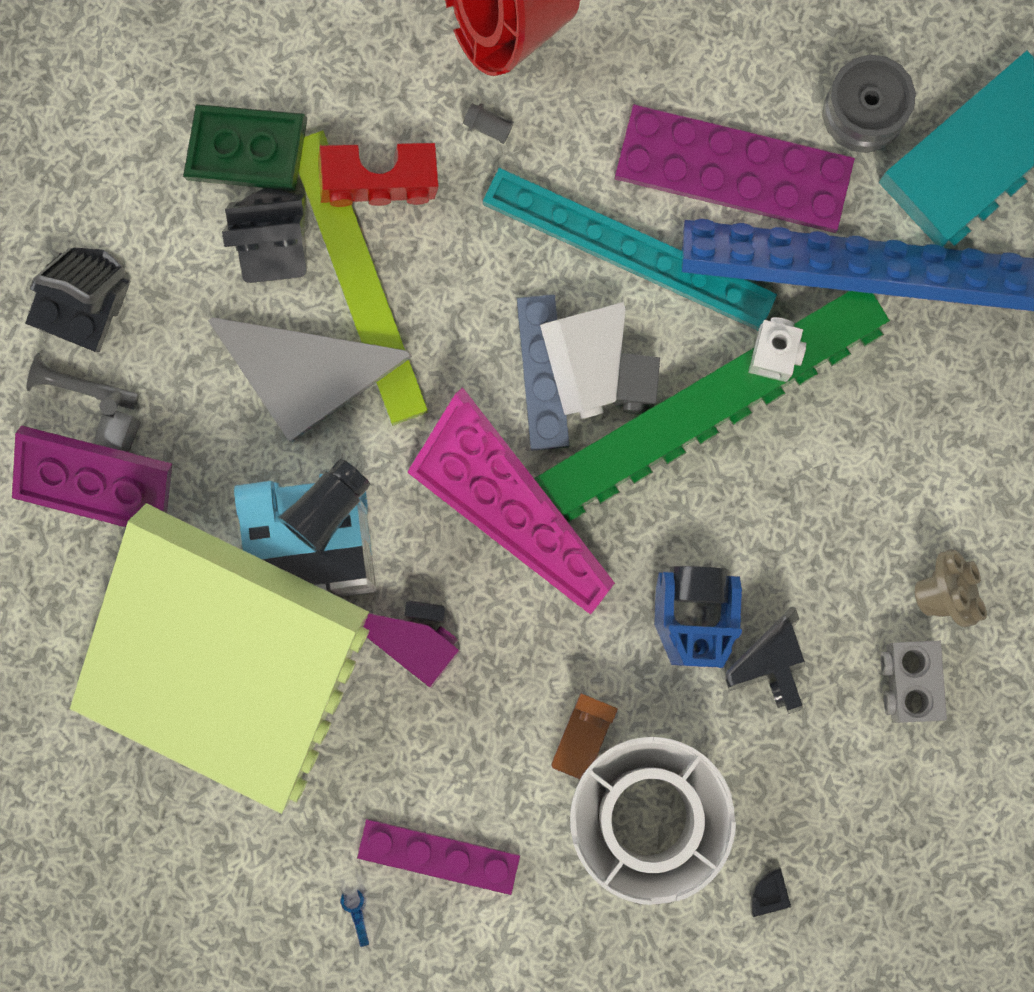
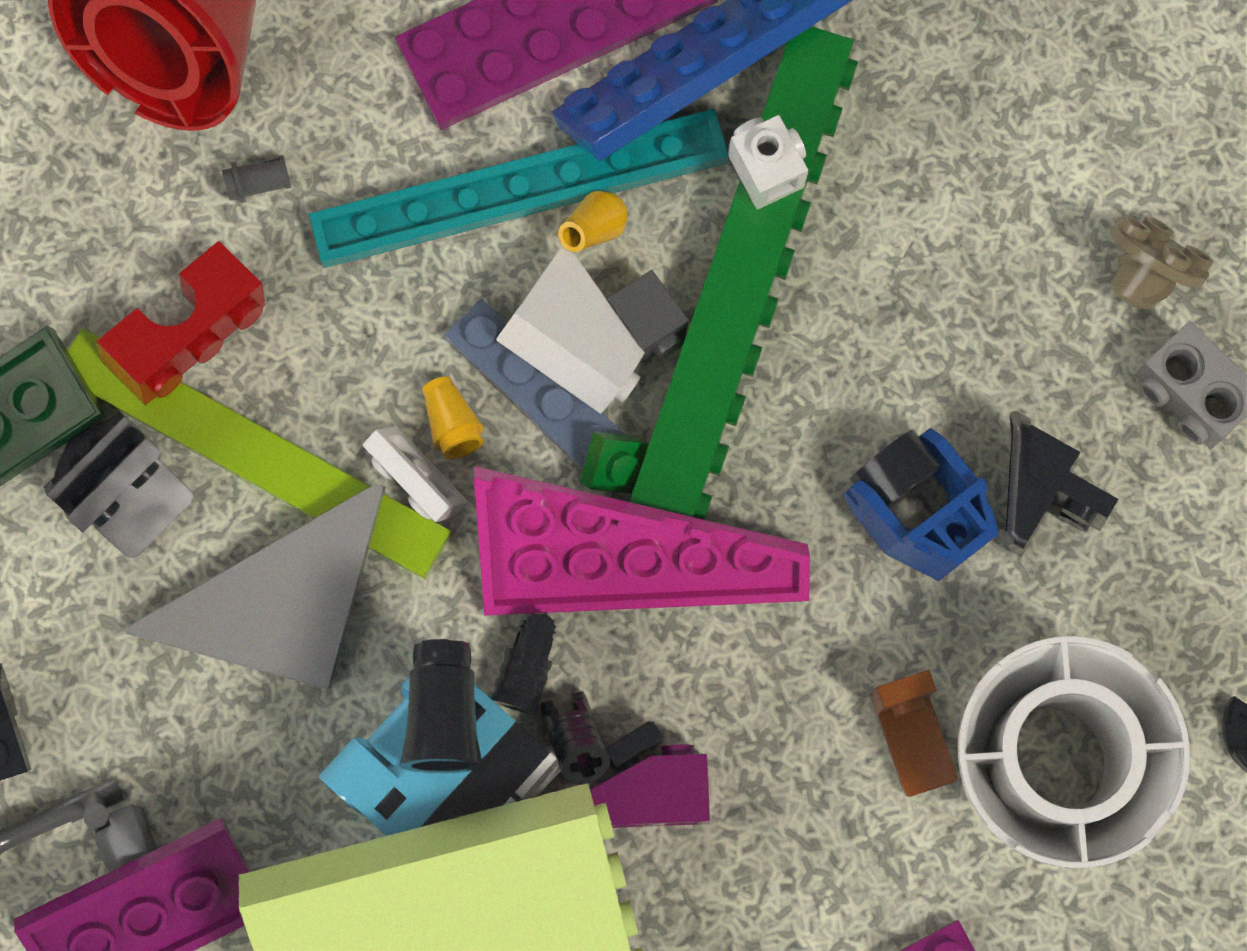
camera: 45 degrees left, 5 degrees down
none -> white plate [362,426,469,522]
none -> yellow cone [422,376,484,460]
none -> black hinge [491,612,557,715]
none -> black hinge [539,691,610,785]
none -> yellow cone [558,191,628,252]
none -> green plate [579,431,648,494]

